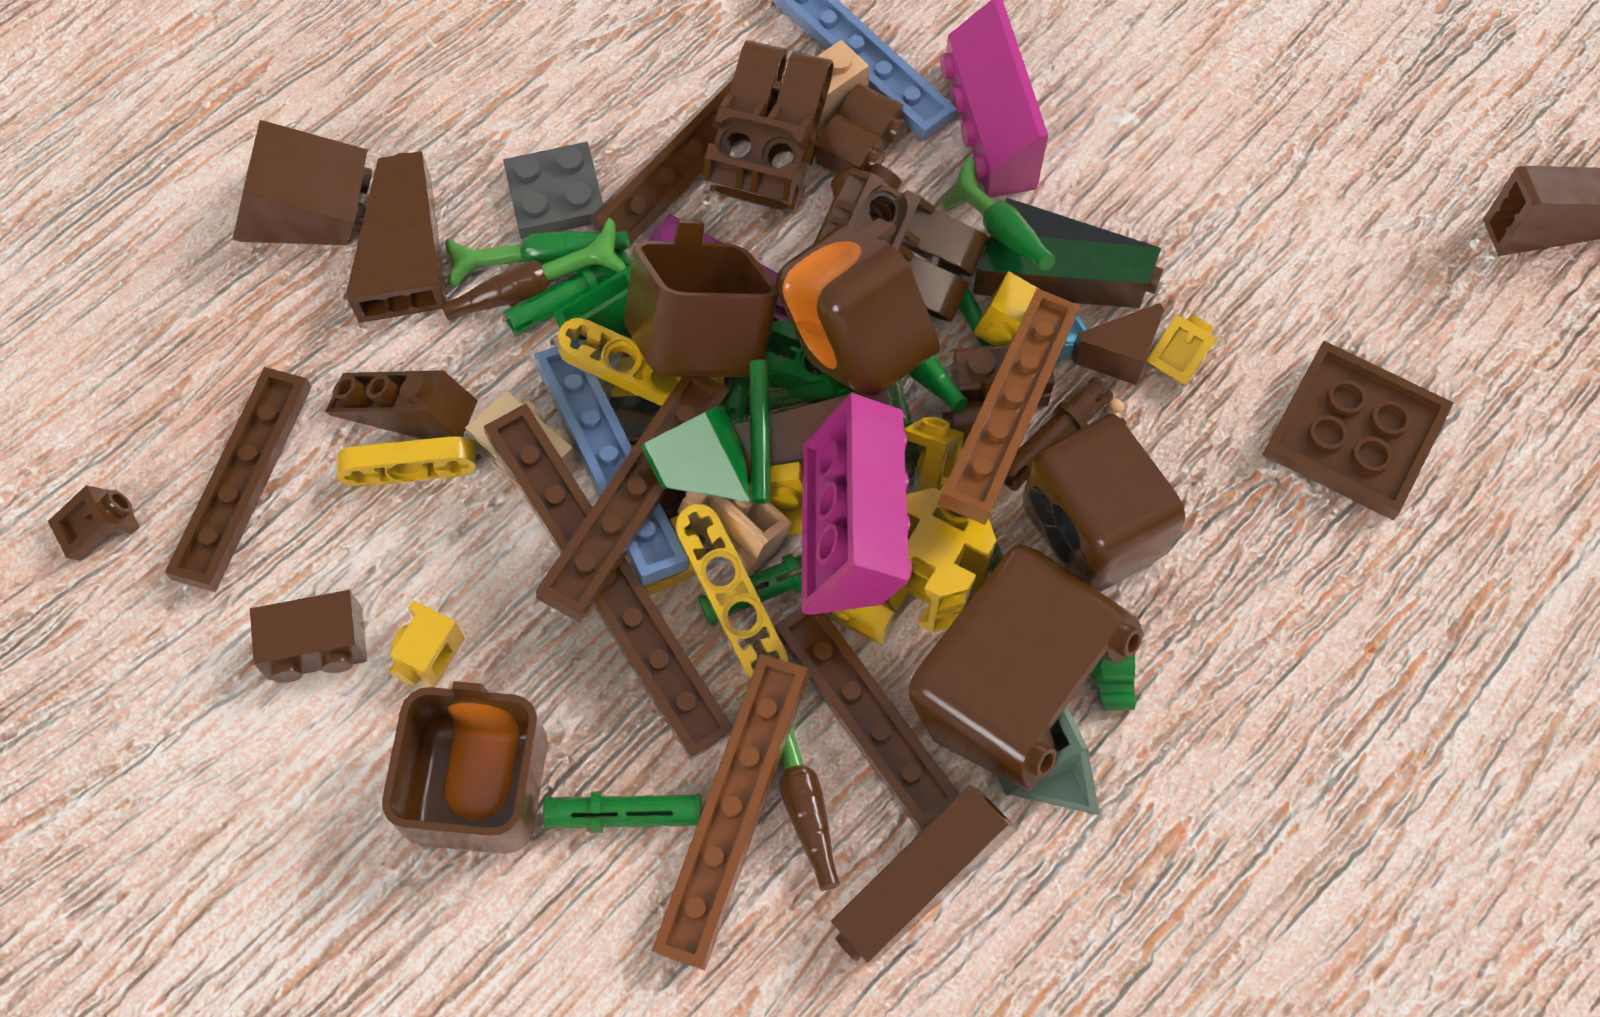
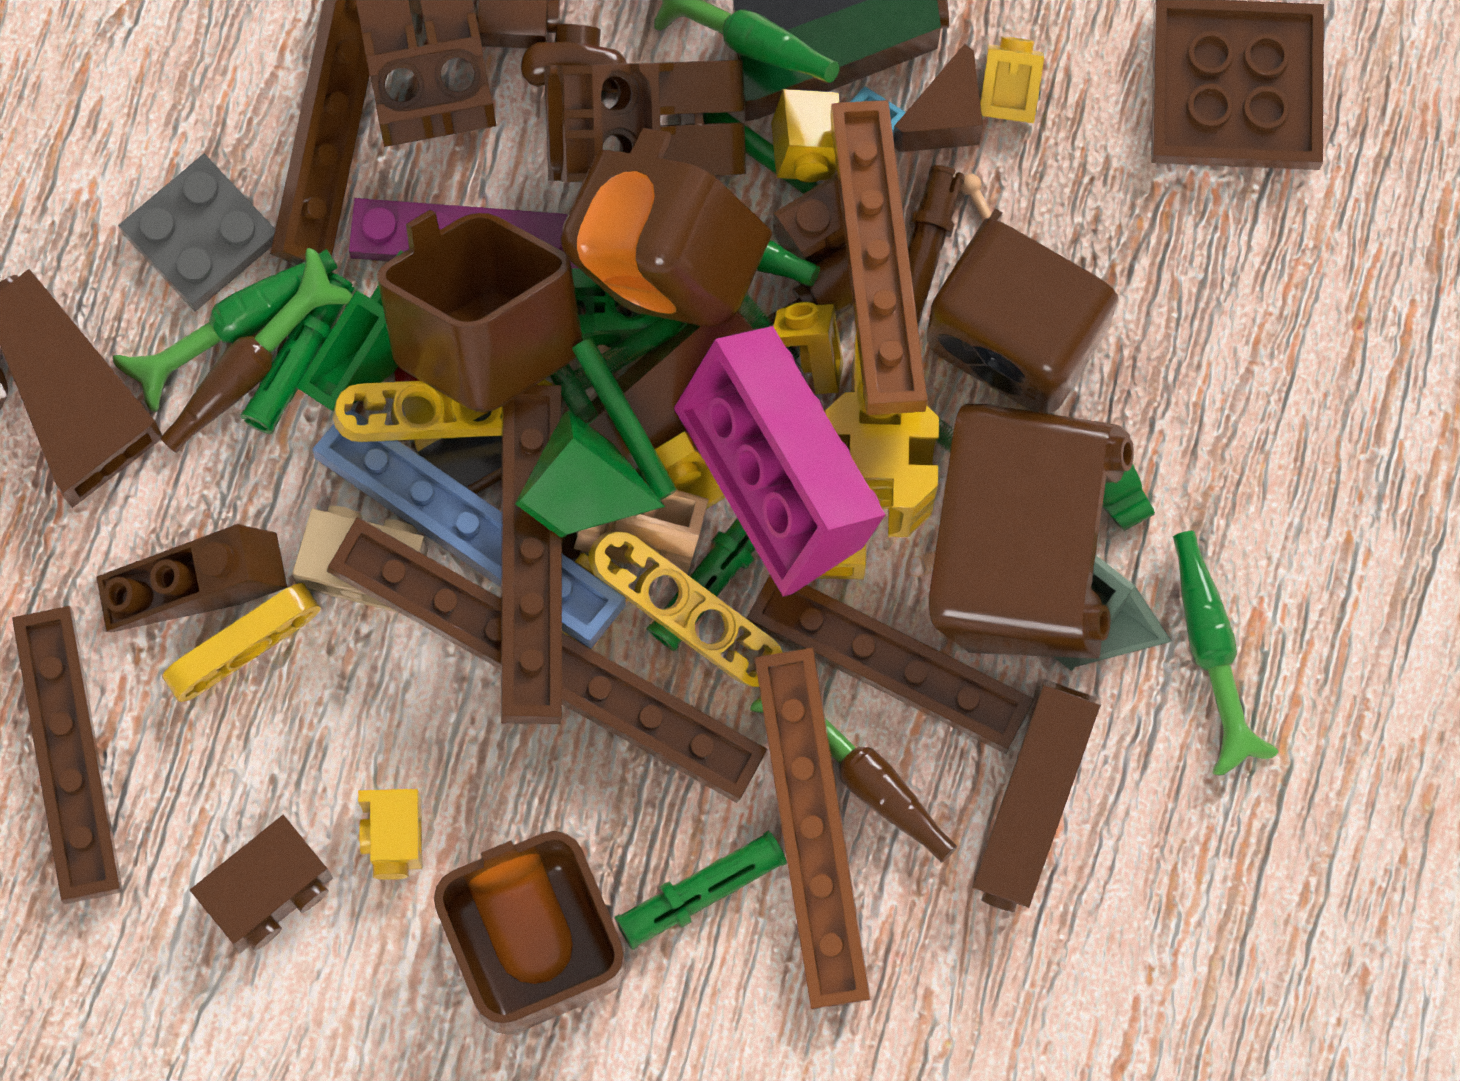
camera: 30 degrees left, 10 degrees up
none -> green piece [1173,530,1278,776]

